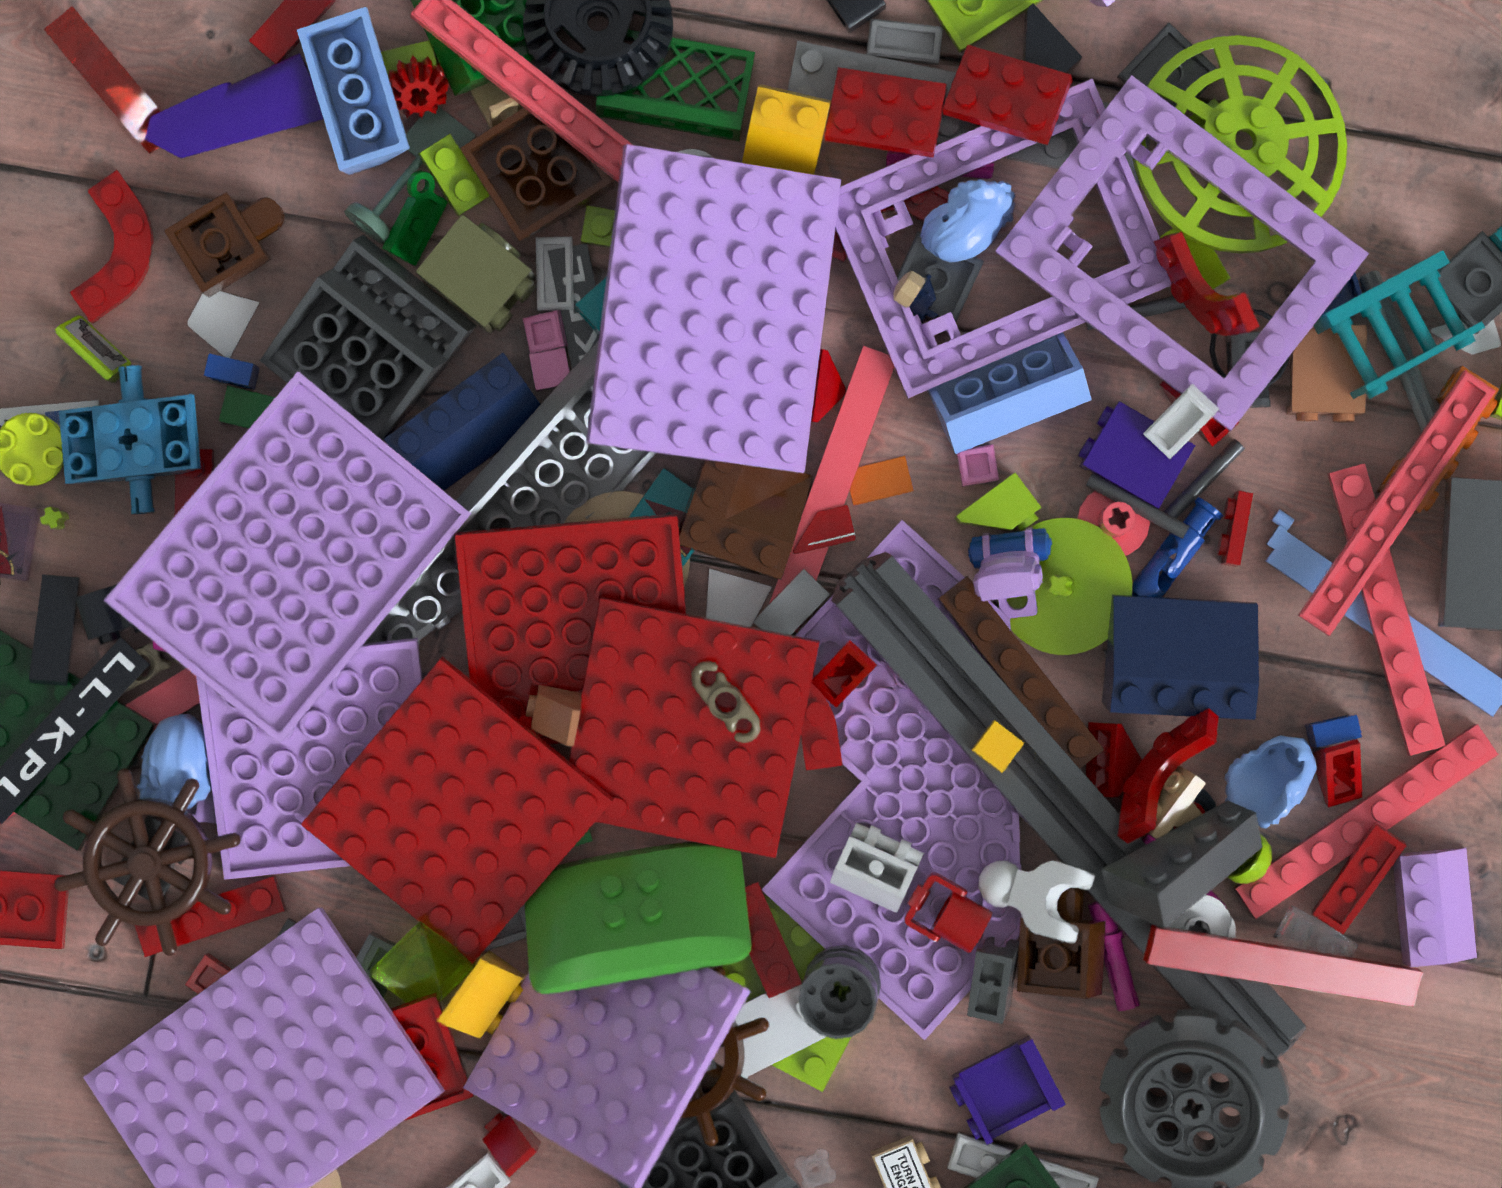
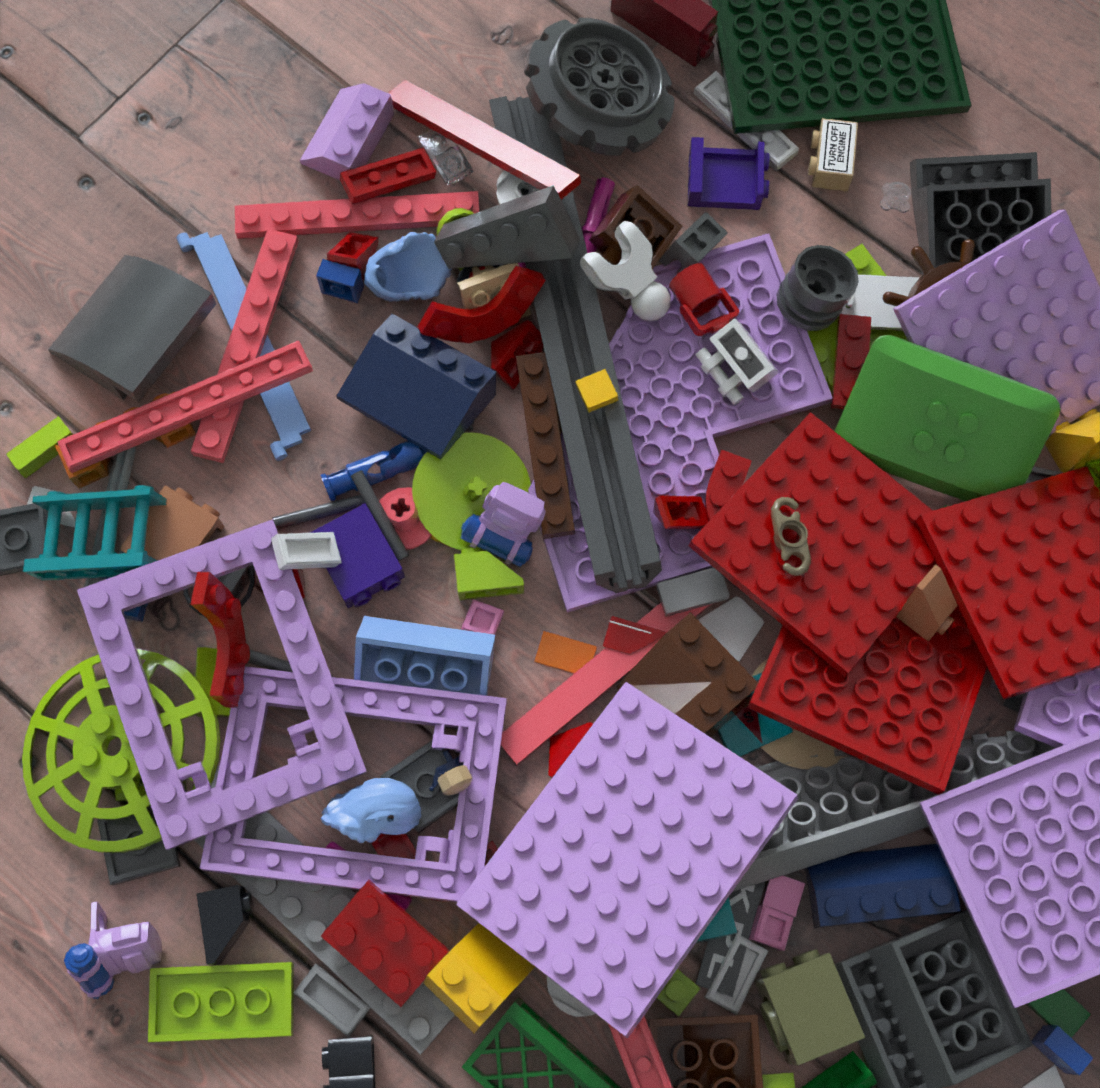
camera: 150 degrees left, 15 degrees down
red plate [942,45,1072,145] -> none
red plate [1217,491,1253,567] -> none

